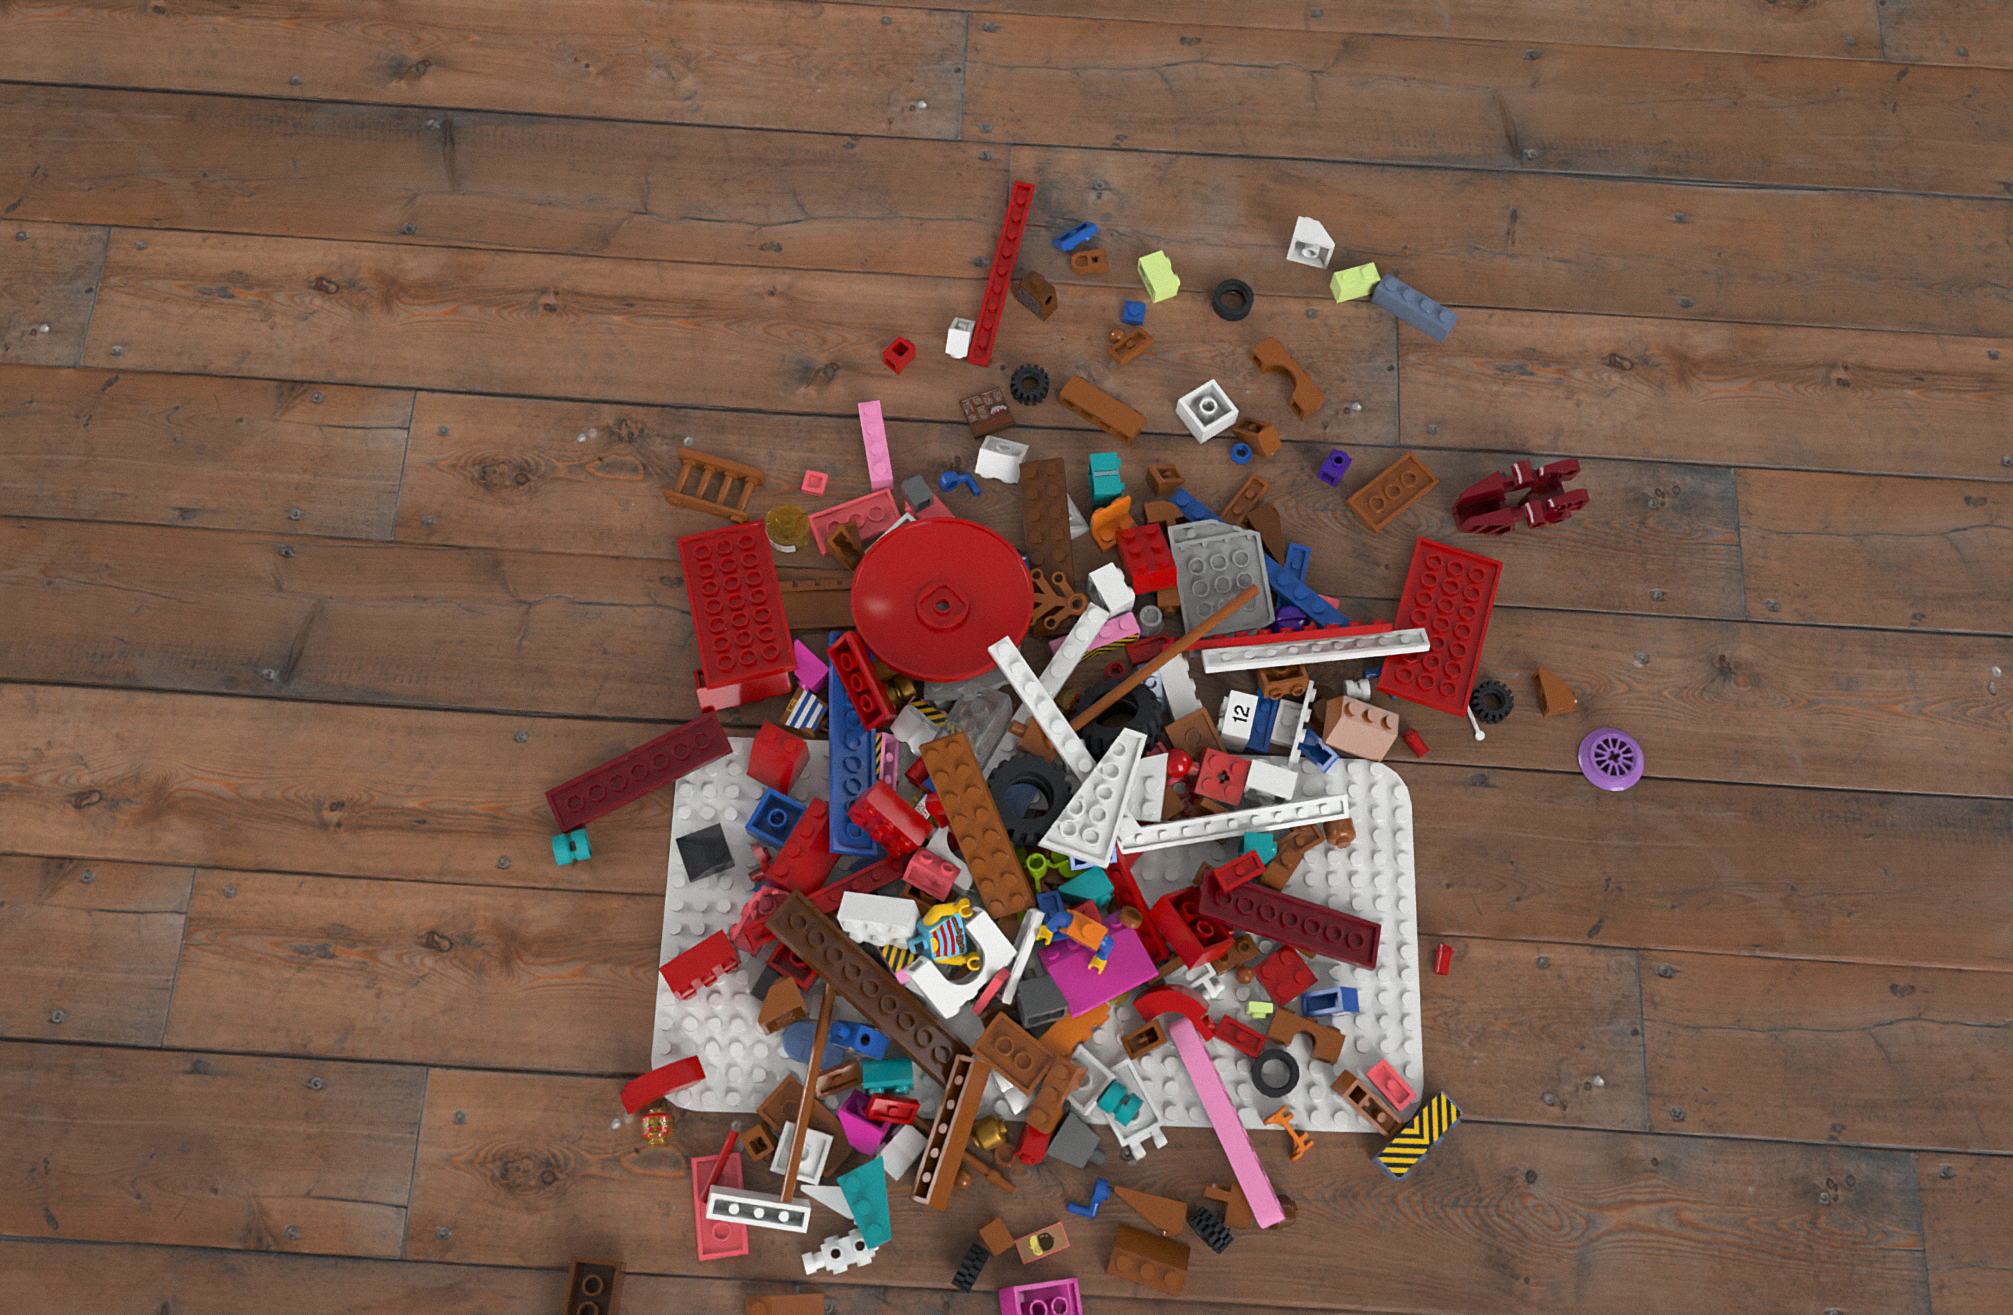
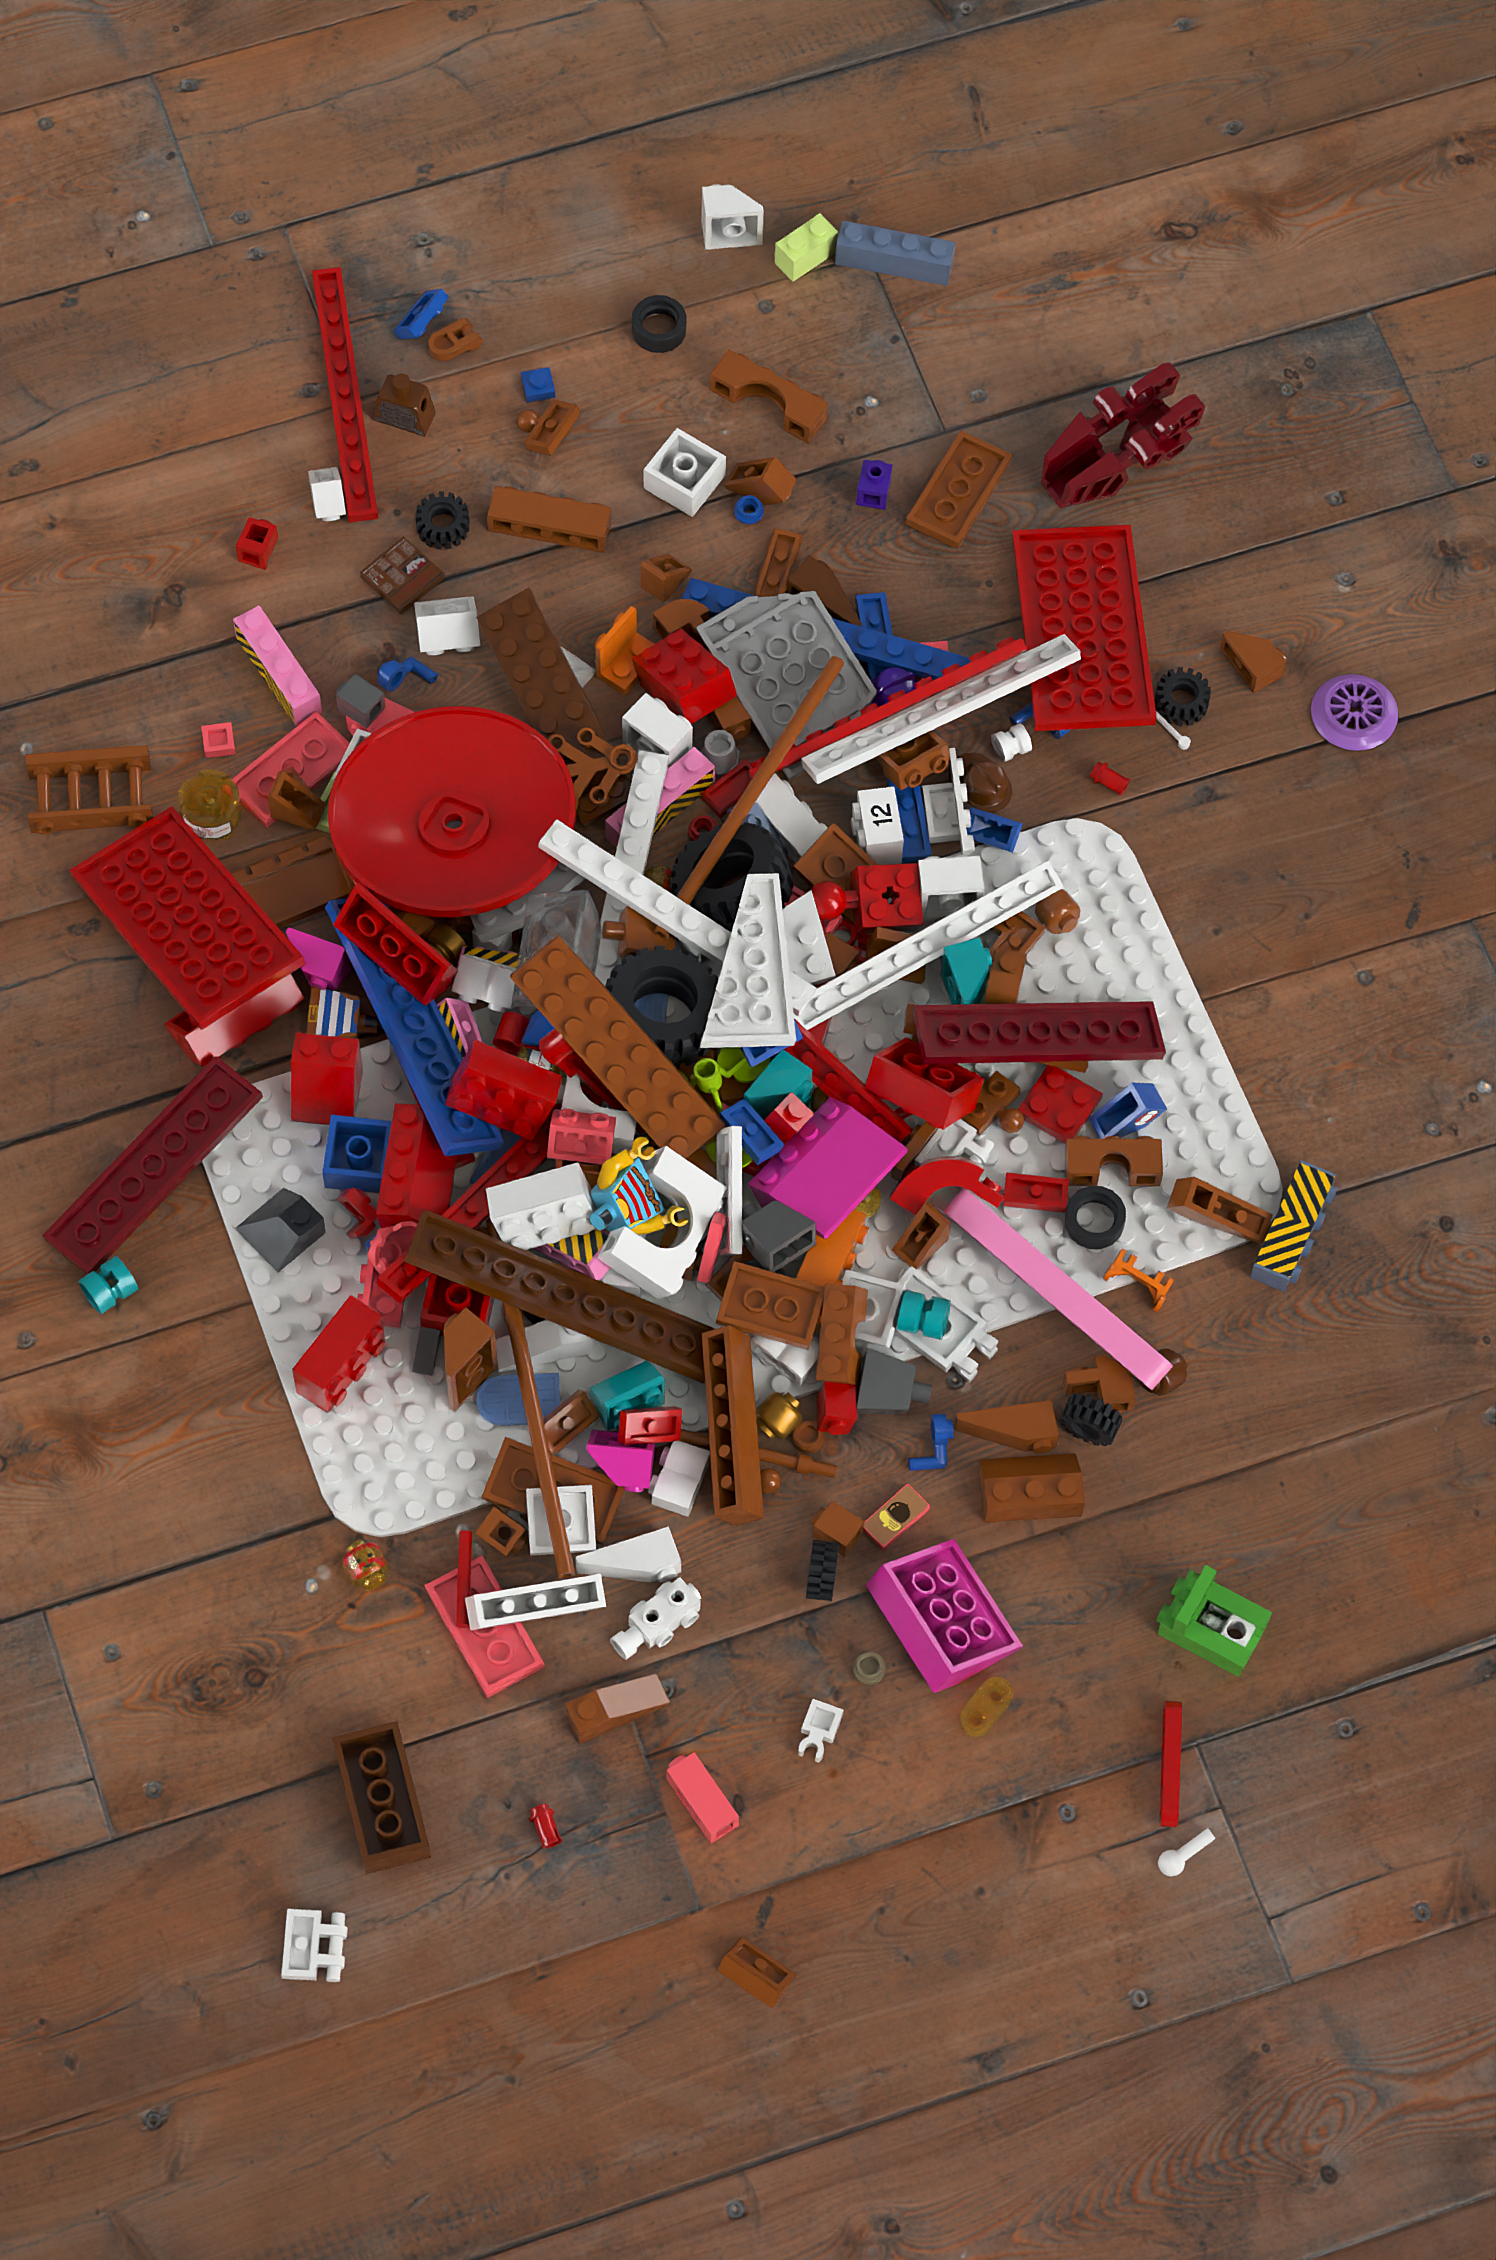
camera: 20 degrees left, 5 degrees down
red arch [620,1055,706,1115] -> none
blue torso [830,1019,890,1061] -> none
teal wedge [836,1156,892,1251] -> none
torso [1036,909,1114,974] -> none
teal container [1087,452,1125,512] -> none
dark orange tile [1118,906,1143,929] -> none
yellowish green brick [1137,250,1180,303] -> none
red plate [1212,849,1267,894] -> none
yellowish green plate [1245,1001,1273,1020] -> none
slope [1322,695,1399,763] -> none
coral plate [1365,1058,1417,1112] -> none
red pin [1433,944,1454,976] -> none

